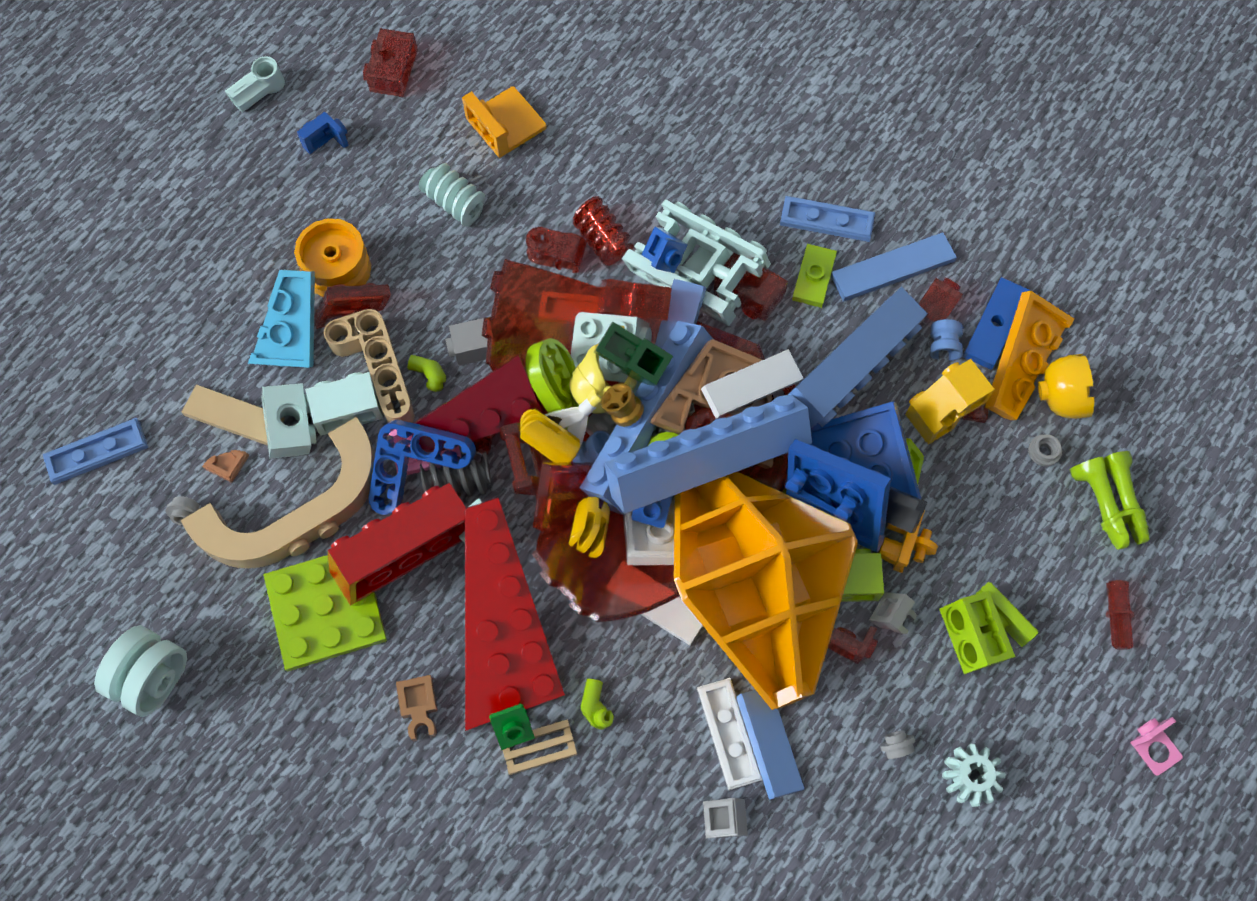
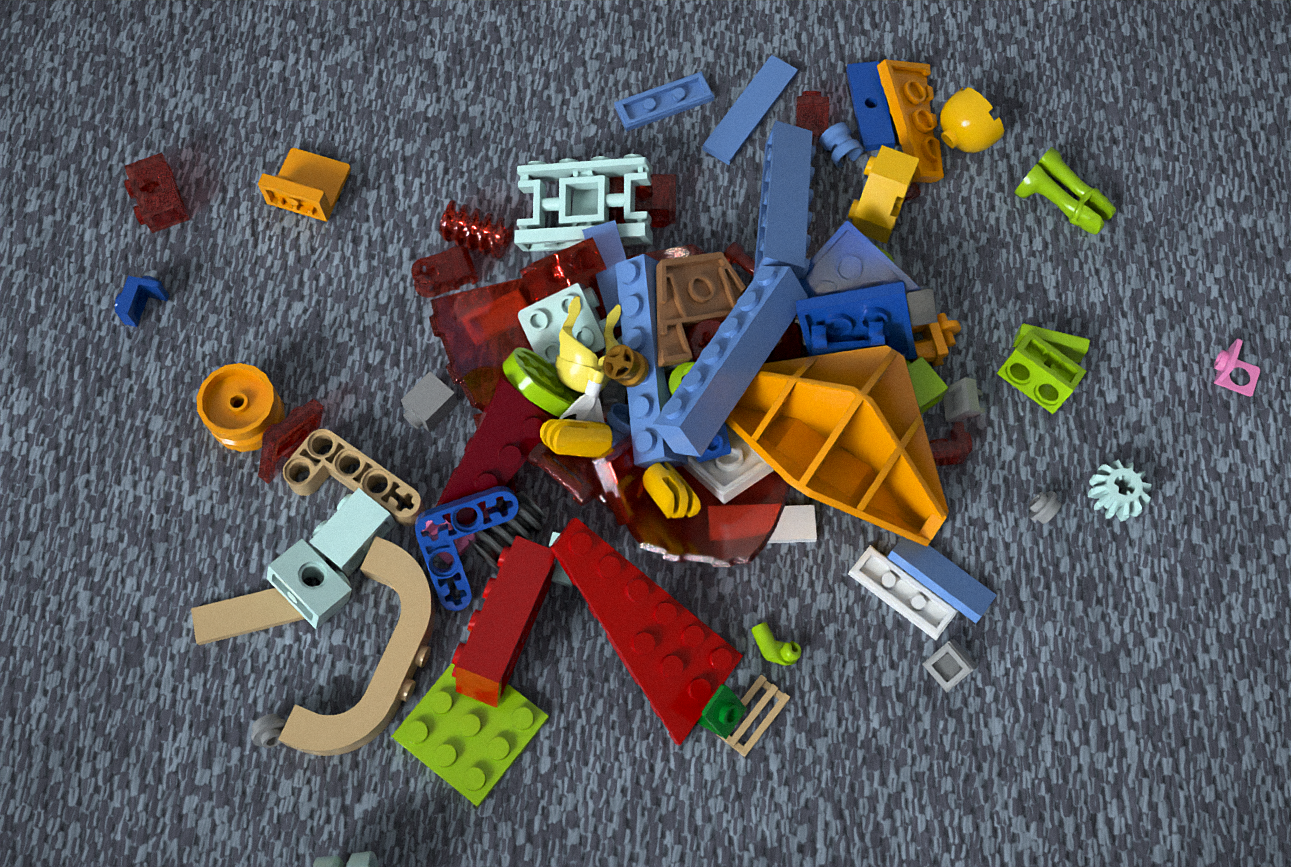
camera: 35 degrees left, 0 degrees up
medium blue tile [42,418,148,485] -> none
nougat tile [202,450,249,483] -> none
light aqua piece [225,56,285,113] -> none
medium azure wing [248,269,315,368] -> none
medium nougat plate [396,675,438,742] -> none
lime arm [407,355,446,392] -> none
light aqua piece [418,163,485,227] -> none
dark green brick [594,322,673,386] -> none
blue bracket [642,226,688,273] -> none
white tile [701,349,804,419] -> none
lime plate [792,244,837,308] -> none
light grey plate [1028,435,1062,467] -> none
clear red axle [1106,580,1134,650] -> none

